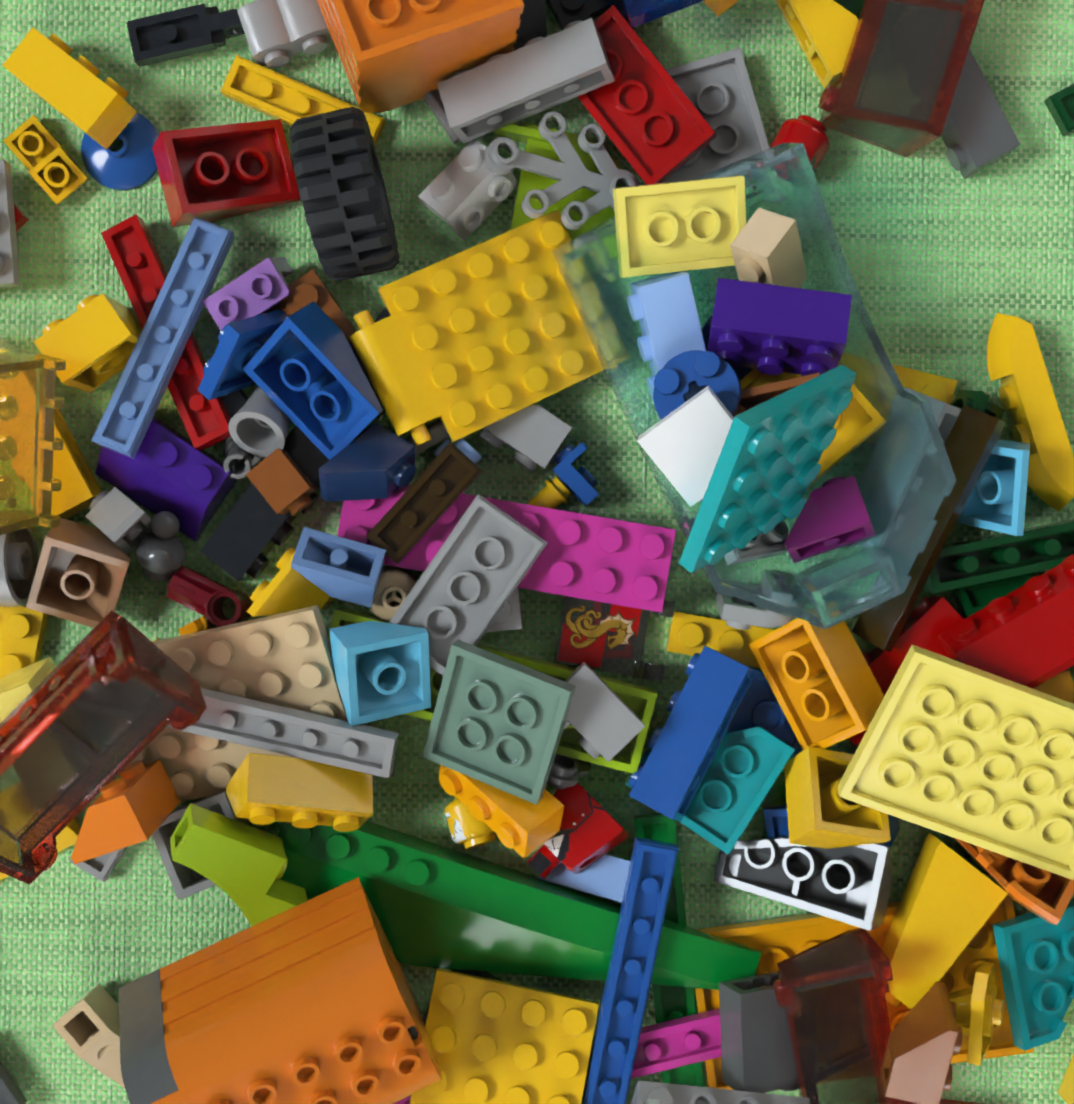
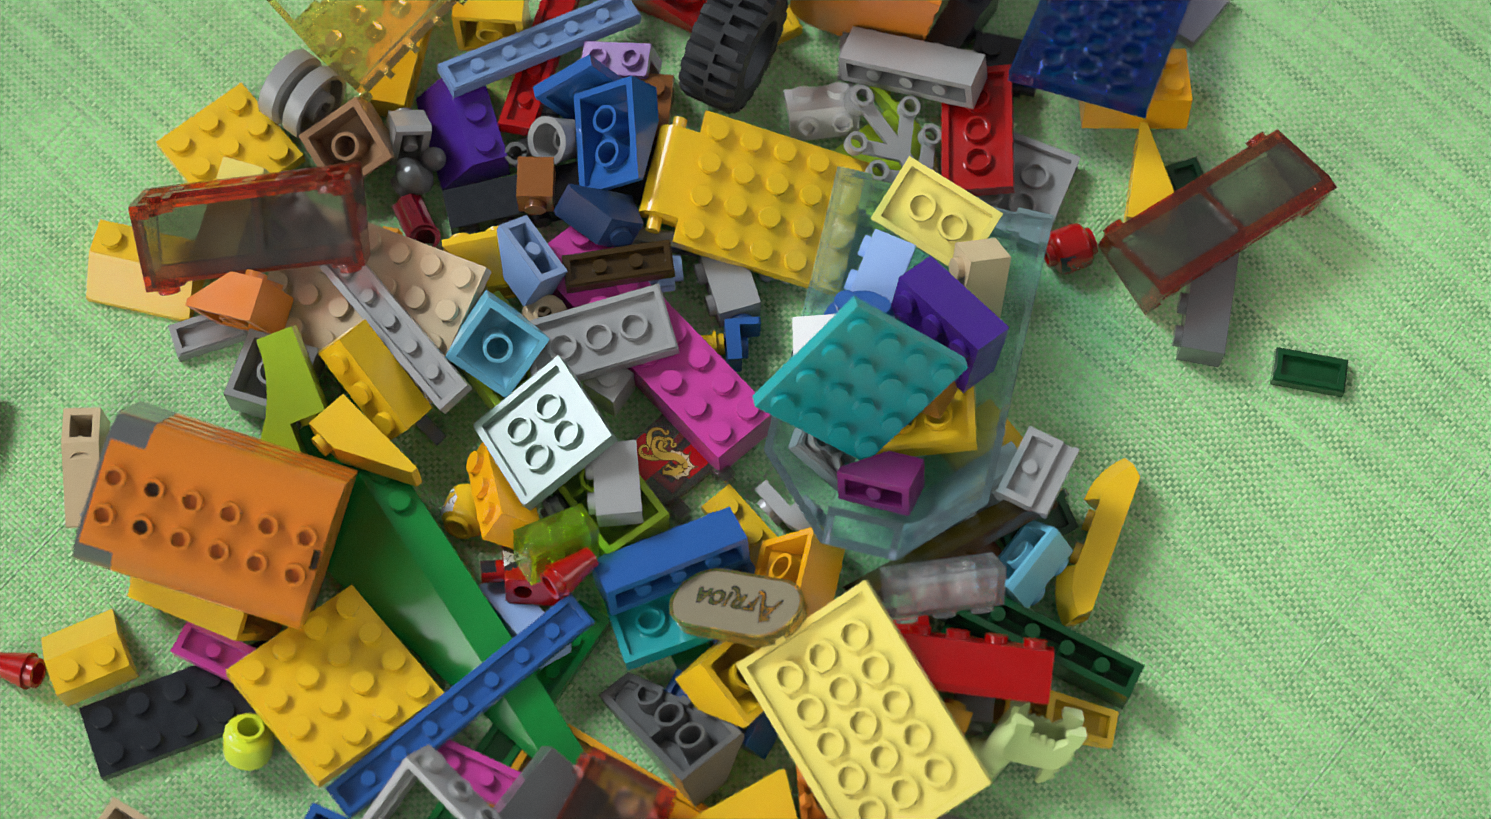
camera: 35 degrees right, 20 degrees down
none -> yellow slope [309,394,423,487]
none -> clear neon green brick [513,503,599,585]
none -> red cone [540,547,599,599]
none -> dark tan tile [669,568,808,647]
none -> clear slope [879,552,1006,624]
none -> light grey plate [996,426,1080,519]

